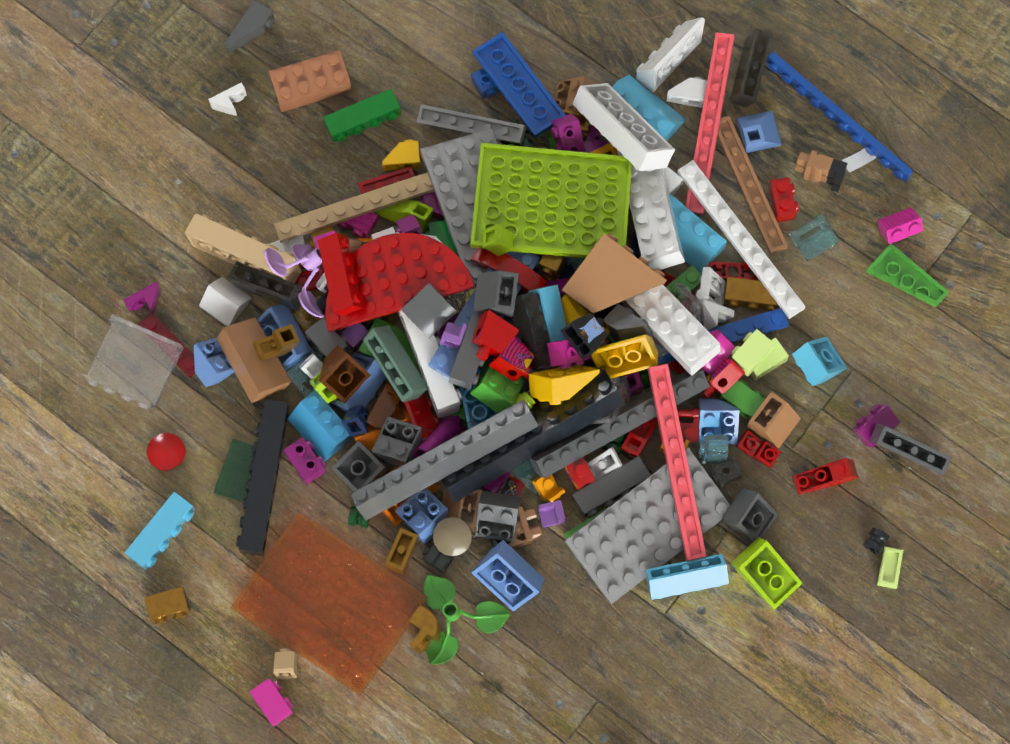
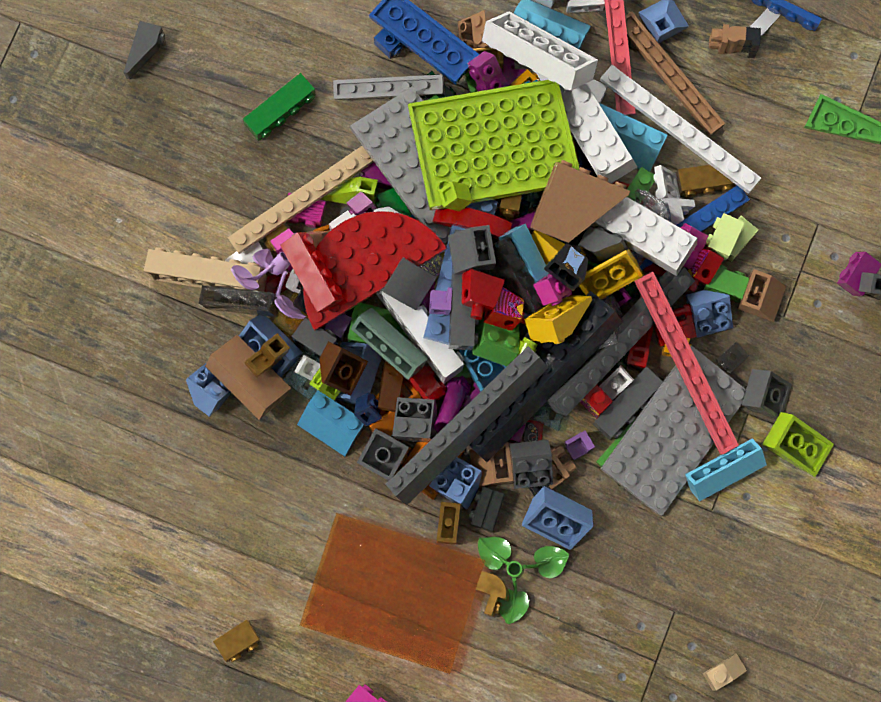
camera: 20 degrees left, 5 degrees up
clear panel [82,314,184,410] -> none
magenta slope [123,281,161,314] -> none
medium azure brick [125,492,195,571] -> none
dark red plate [137,312,195,378] -> none
red dish [147,433,186,472] -> none
white slope [199,277,252,326] -> none
white slope [208,82,247,116] -> none
clear green piece [213,439,255,503] -> none
black brick [236,399,290,556] -> none
nougat brick [269,50,352,112] -> none
tan slope [274,648,297,679] -> none
magenta brick [283,437,326,485] -> none
dark green wheel [348,506,370,529] -> none
red plate [358,166,415,194] -> none
yellow slope [382,139,421,172] -> none
dark tan dish [433,517,472,556] -> none
light orange bracket [532,474,565,502] -> none
clear light blue brick [698,435,729,464] -> none
red beam [706,262,758,281] -> none
red slope [735,430,781,468] -> none
red brick [769,177,799,222] -> none
clear light blue plate [789,214,839,261] -> none
medium azure slope [792,337,847,386] -> none
red slope [793,457,859,495] -> none
dark pink brick [877,207,923,245] -> none

